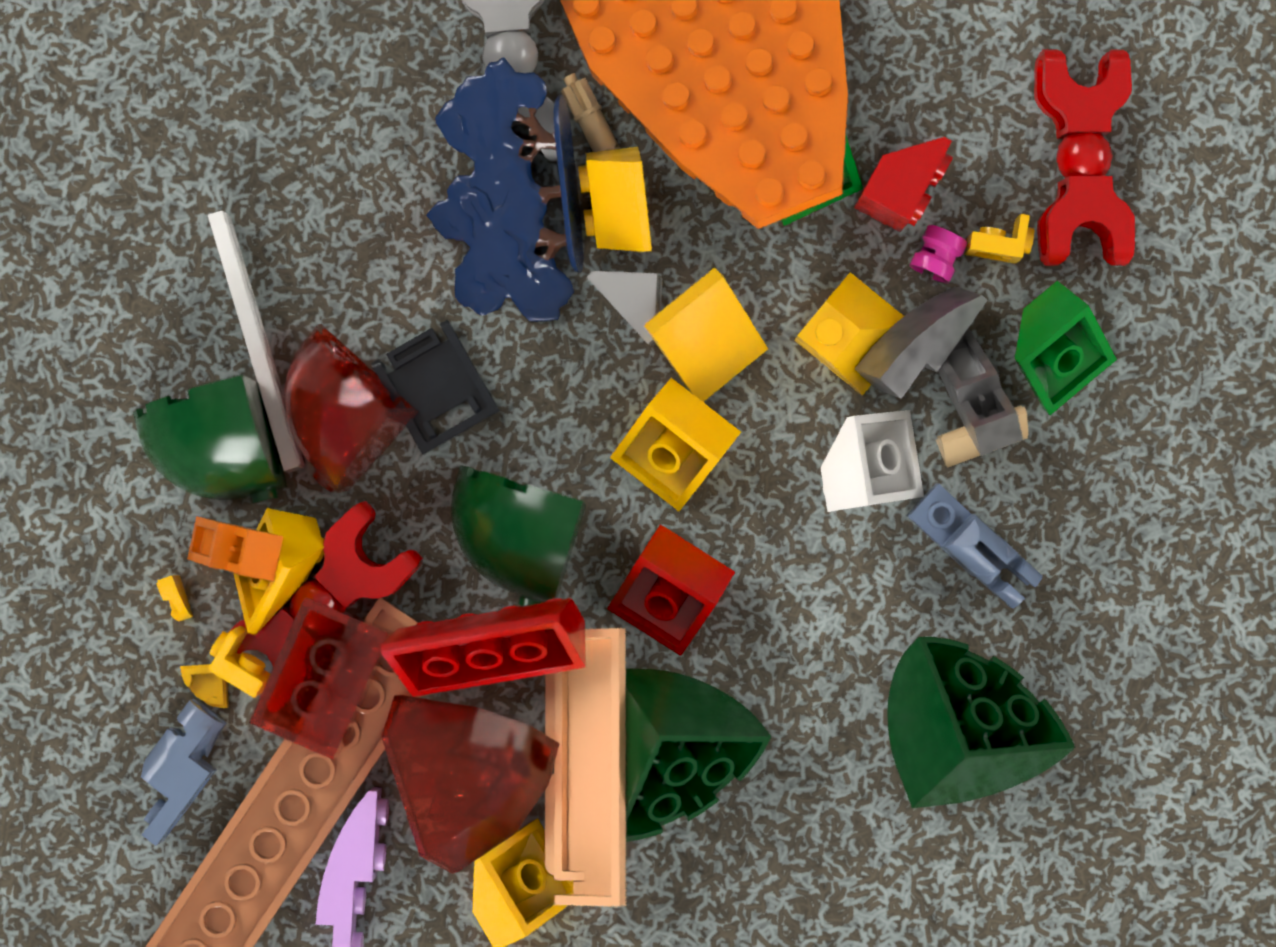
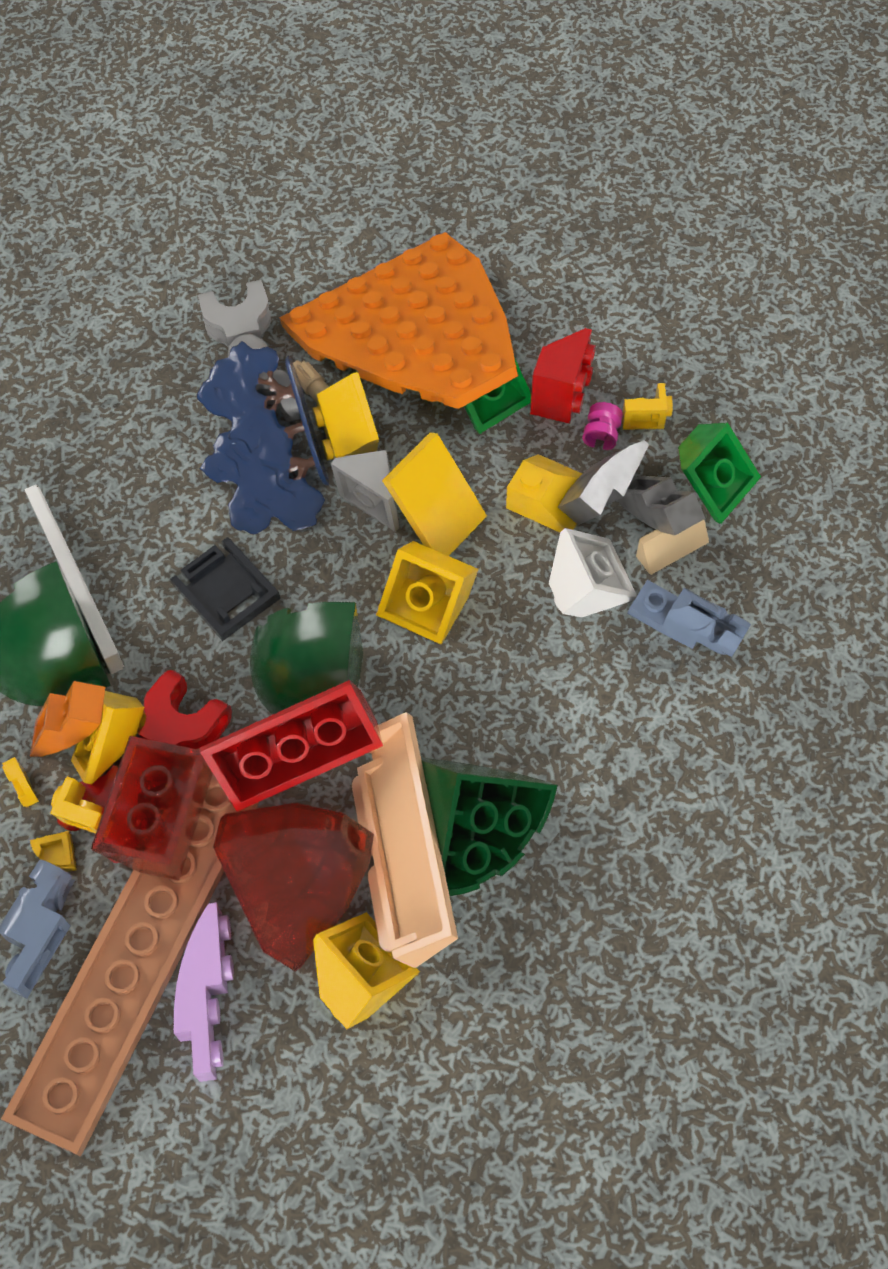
camera: 10 degrees left, 25 degrees down
clear red brick [284,324,418,493] -> none
red slope [607,524,735,656] -> none
dark green brick [887,637,1076,808] -> none
red piece [1034,49,1135,266] -> none

